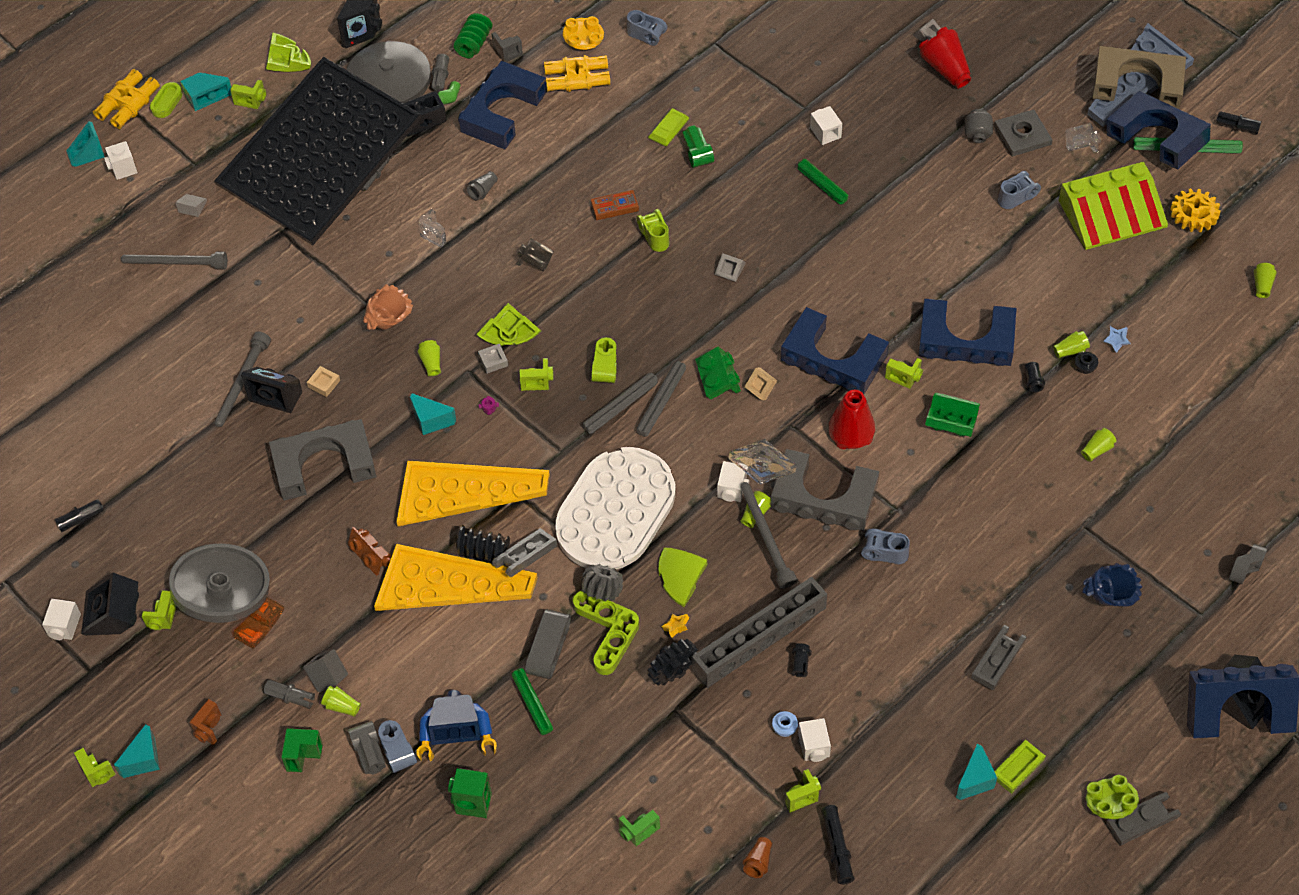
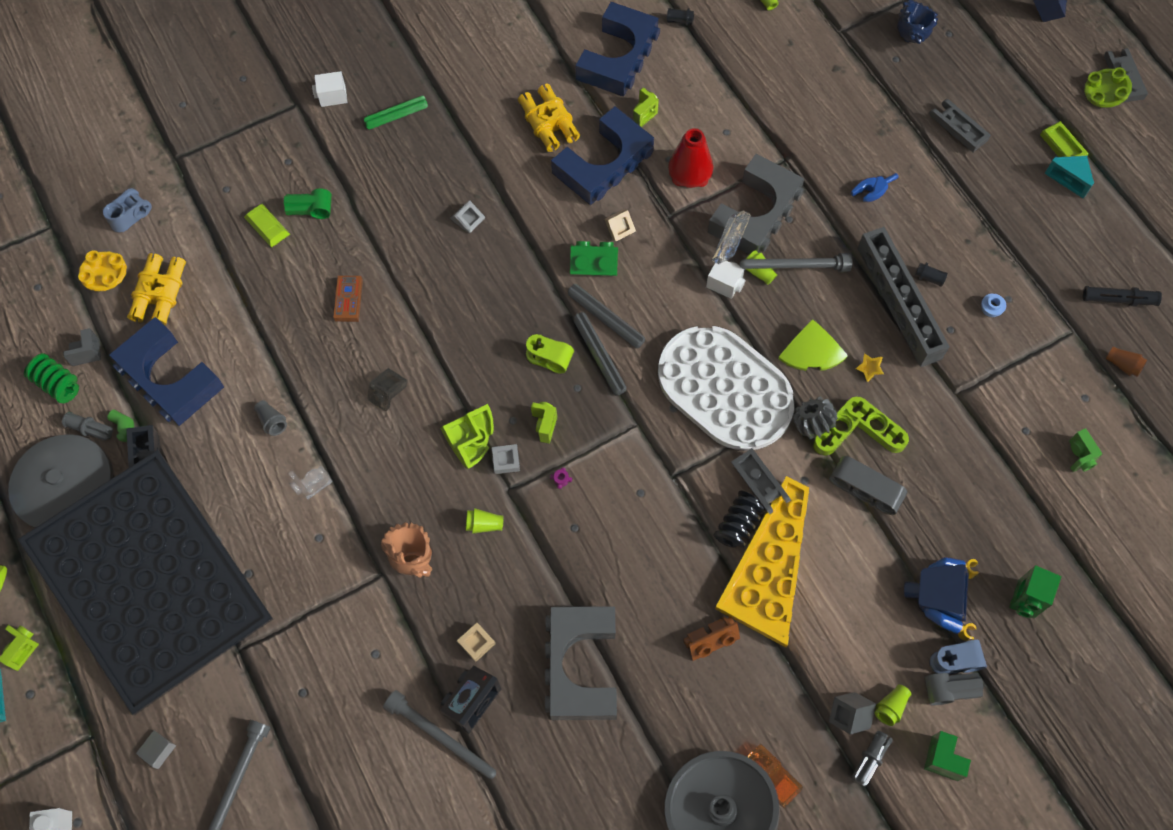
camera: 75 degrees left, 10 degrees up
yellow wing [397,461,550,526] -> none
teal slope [410,393,456,435] -> none
green axle [512,668,553,735] -> none
lime piece [636,209,669,252] -> none
black gear [647,639,698,686] -> none
lime bracket [785,769,821,812] -> none
white brick [798,718,831,762] -> none
sand blue piece [861,529,910,564] -> none
green bracket [925,393,980,437] -> none
none -> yellow pin [518,84,580,152]
none -> blue hand [851,173,899,202]

